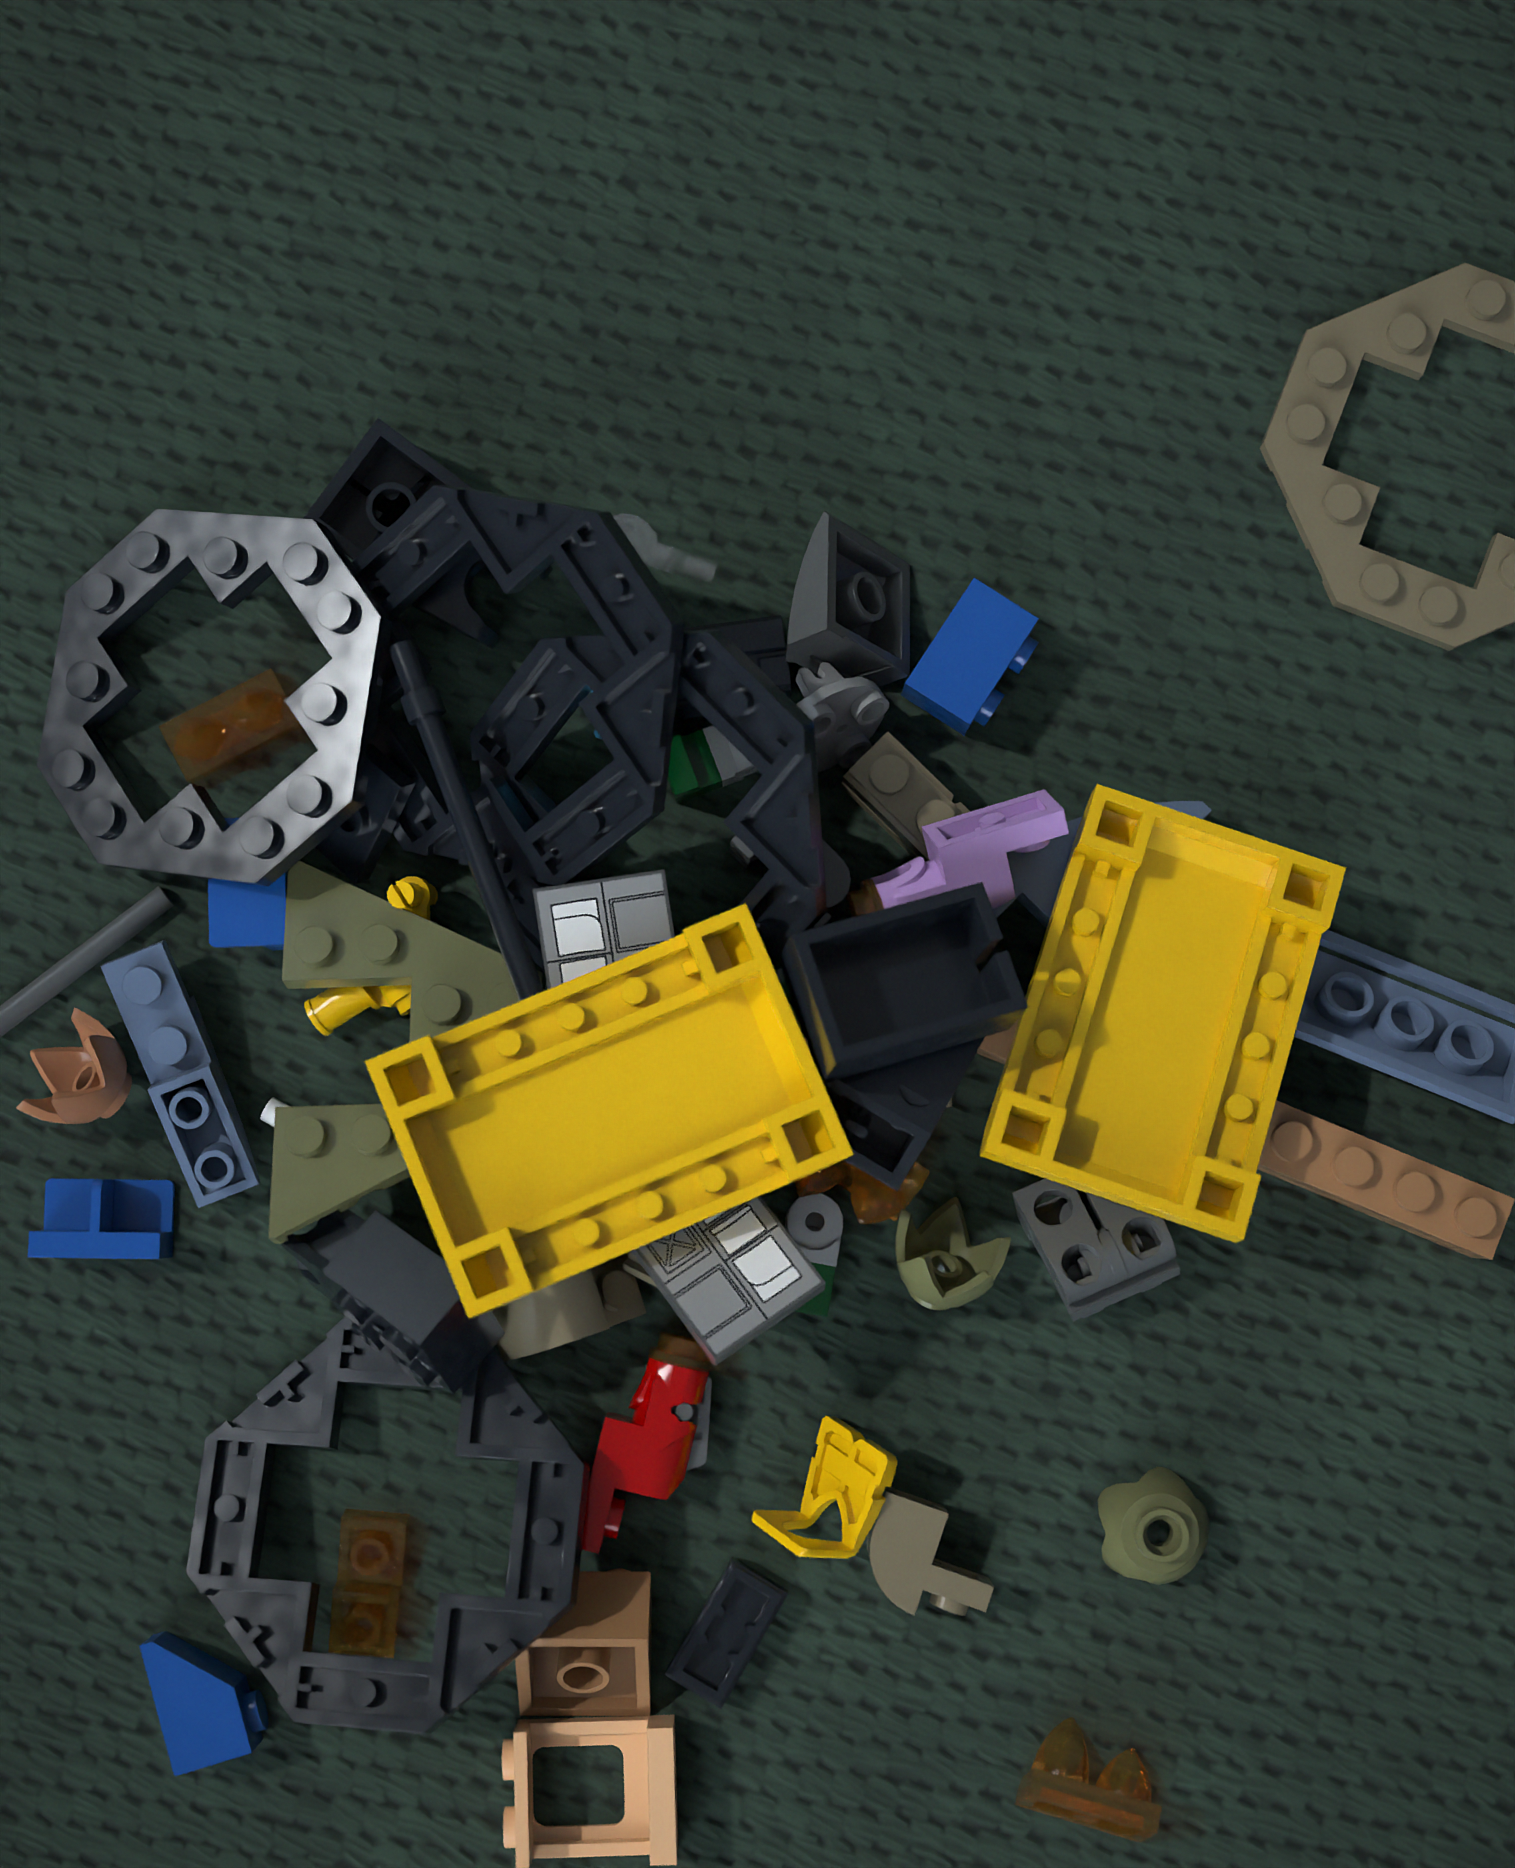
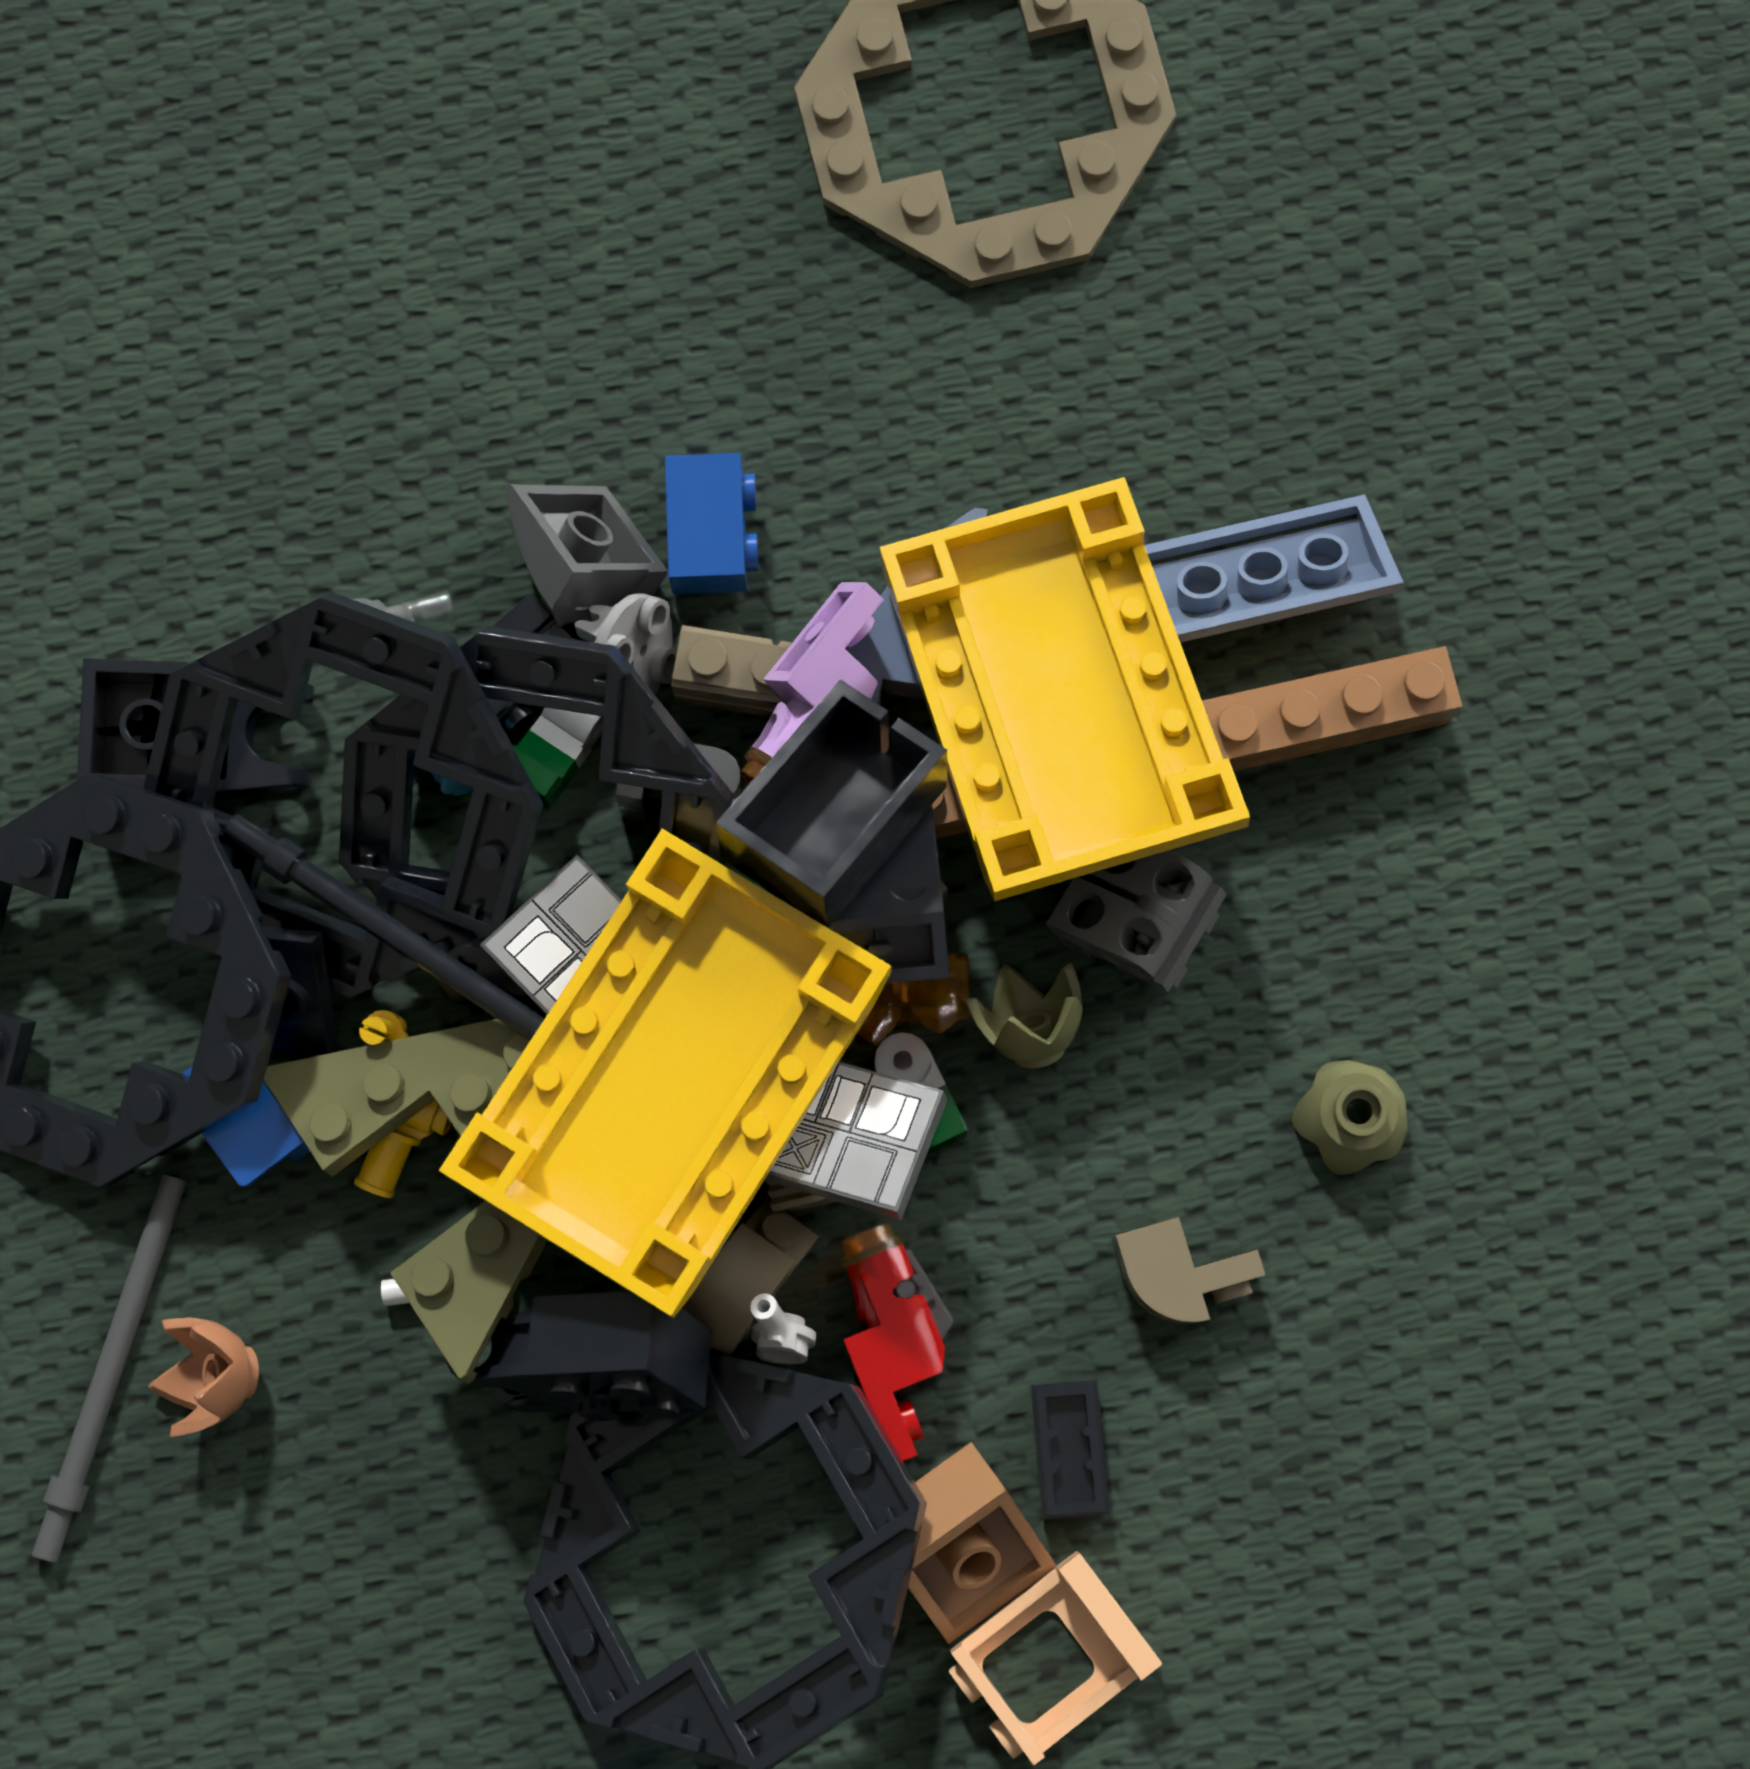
camera: 30 degrees left, 5 degrees down
blue panel [28,1178,175,1259] -> none
sand blue slope [100,940,260,1208] -> none
clear orange tile [159,668,302,784] -> none
clear orange slope [328,1509,410,1658] -> none
yellow piece [751,1416,898,1558] -> none
clear orange tile [1015,1717,1162,1843] -> none
none -> white plate [750,1293,816,1365]

